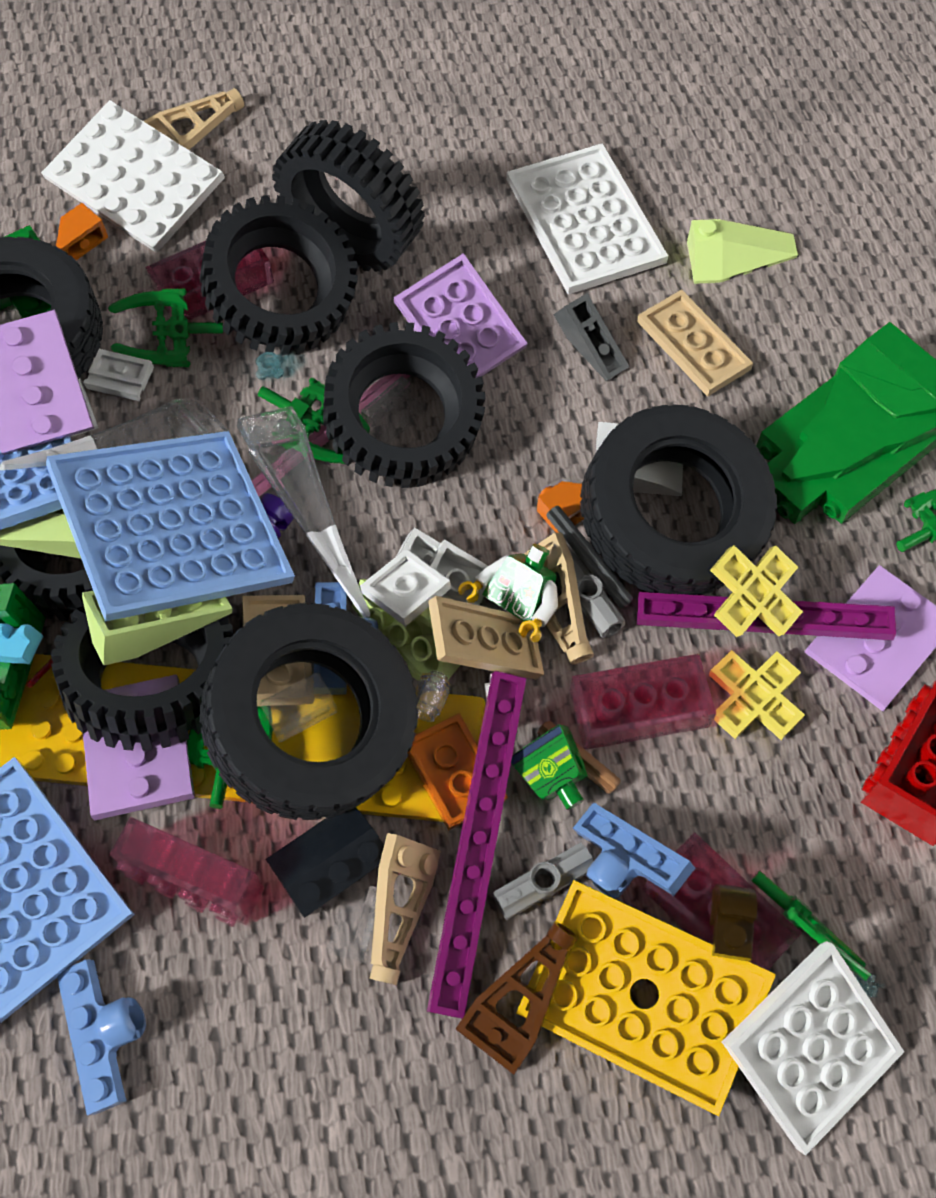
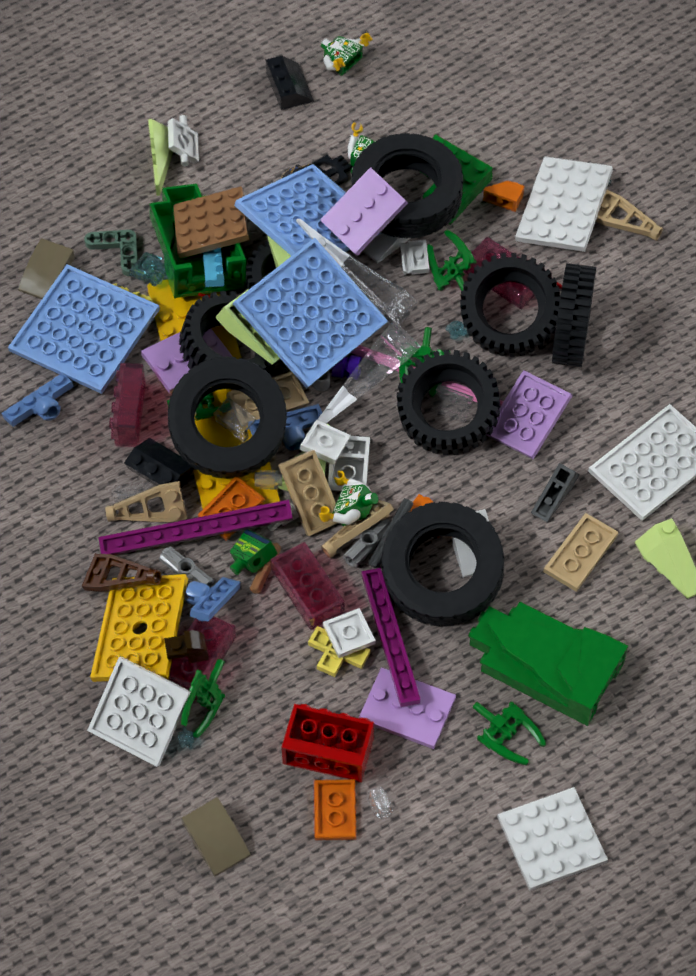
camera: 70 degrees right, 5 degrees down
light yellow plate [710,545,803,637] -> none
none -> white plate [323,608,375,658]

